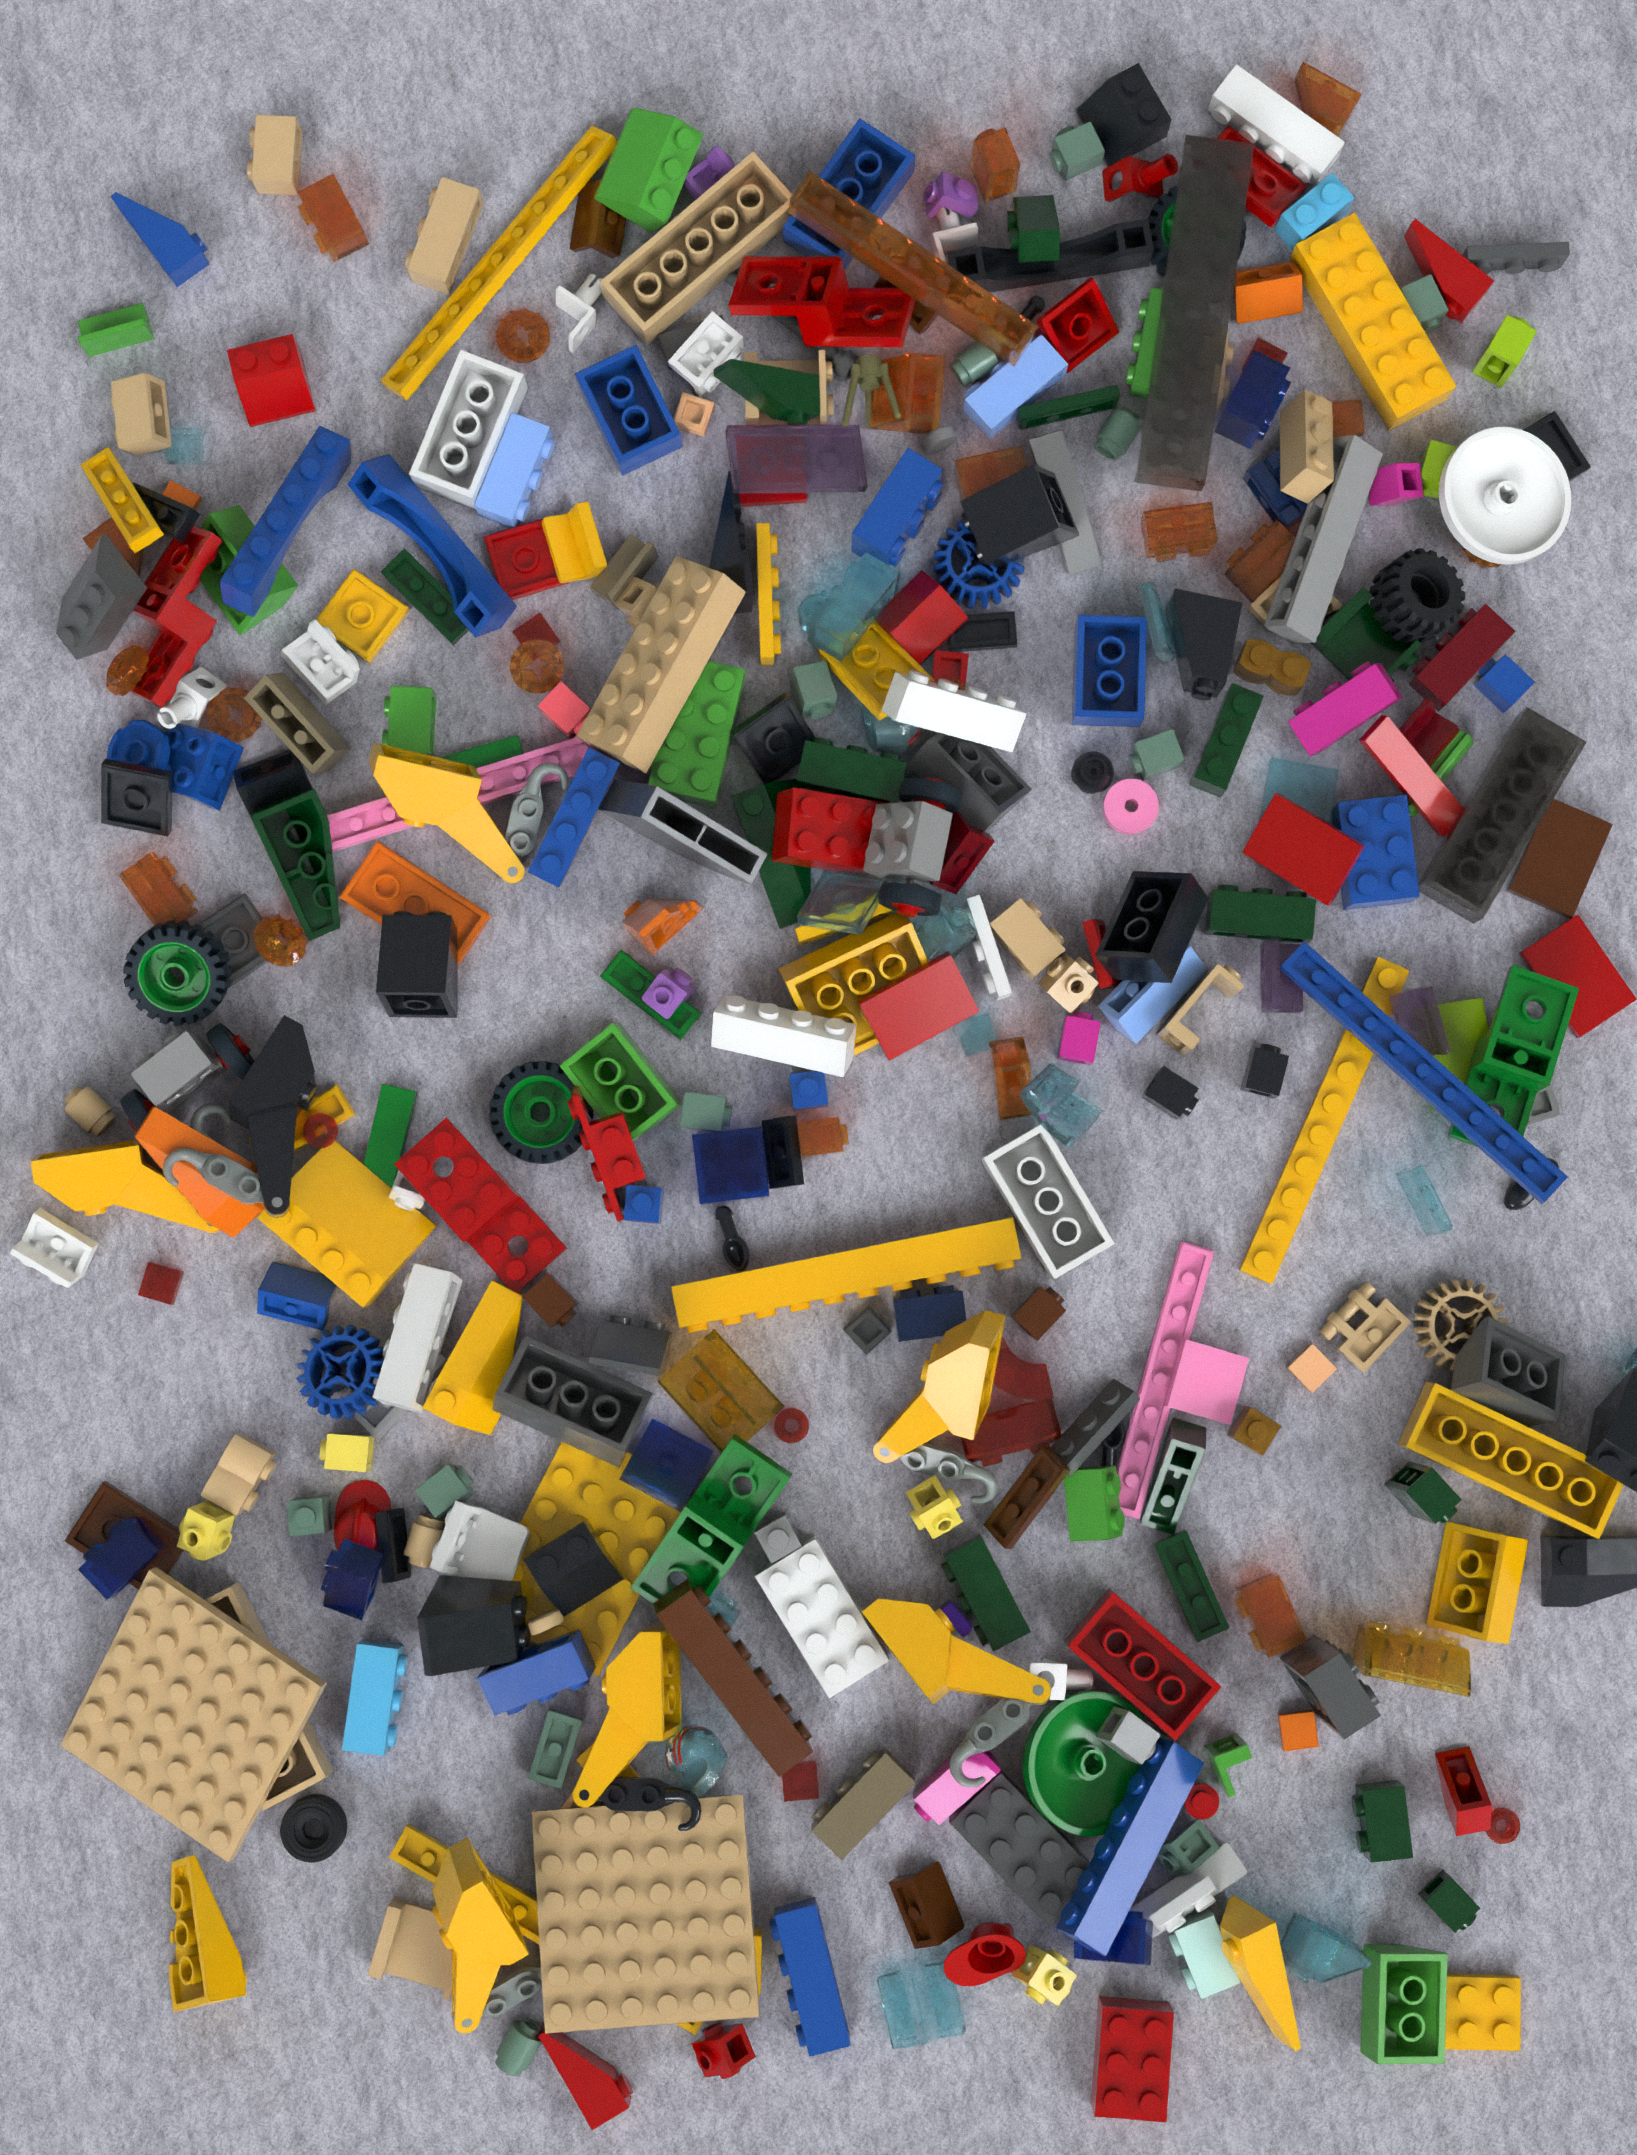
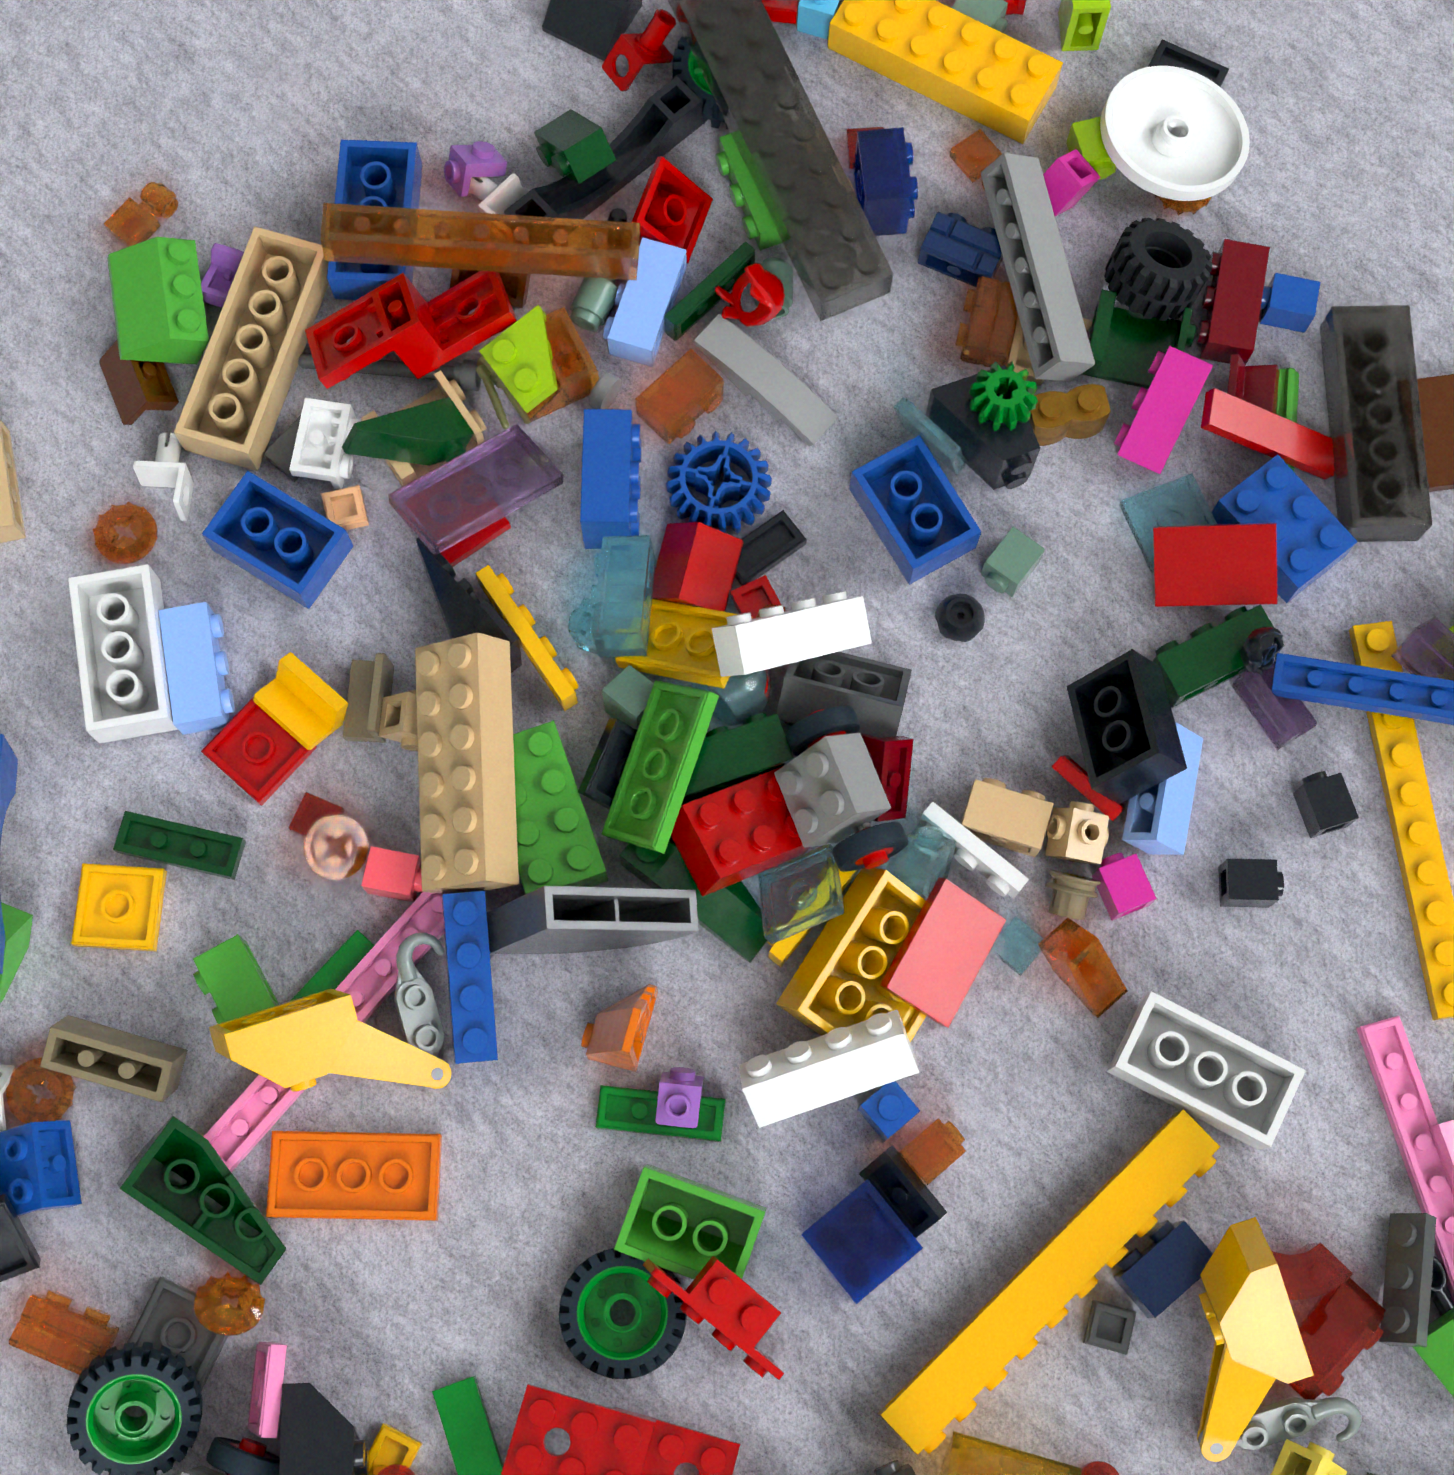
camera: 35 degrees left, 10 degrees down
black panel [233,749,313,815] -> none
white bracket [281,619,360,705] -> none
blue arch [347,454,517,638] -> none
black slope [376,911,458,1018] -> none
yellow plate [381,126,617,400] -> none
blue brick [624,1185,664,1224] -> none
sand green brick [680,1091,732,1133] -> none
black piece [715,1205,750,1271] -> none
black slope [960,464,1080,568] -> none
clear orange brick [970,127,1020,203] -> none
reddish brown tile [984,1446,1071,1549] -> none
reddish brown brick [1010,1286,1066,1341] -> none
clear light blue slope [1020,1063,1102,1149] -> none
sand green brick [1049,121,1105,181] -> none
bright pink piece [1103,779,1159,835] -> none
clear orange brick [1141,502,1218,562] -> none
tan panel [1156,964,1245,1056] -> none
dark green brick [1189,683,1264,798] -> none
orange panel [1228,261,1303,324] -> none
tan brick [1280,389,1334,504] -> none
none -> clear orange plate [104,182,178,247]
none -> bright pink tile [247,1341,287,1438]
none -> lime wing [479,305,558,413]
none -> bright green tile [601,680,719,854]
none -> red piece [715,263,785,327]
none -> green gear [969,361,1038,432]
none -> dark tan piece [1045,870,1101,920]
none -> black plate [1240,627,1284,675]

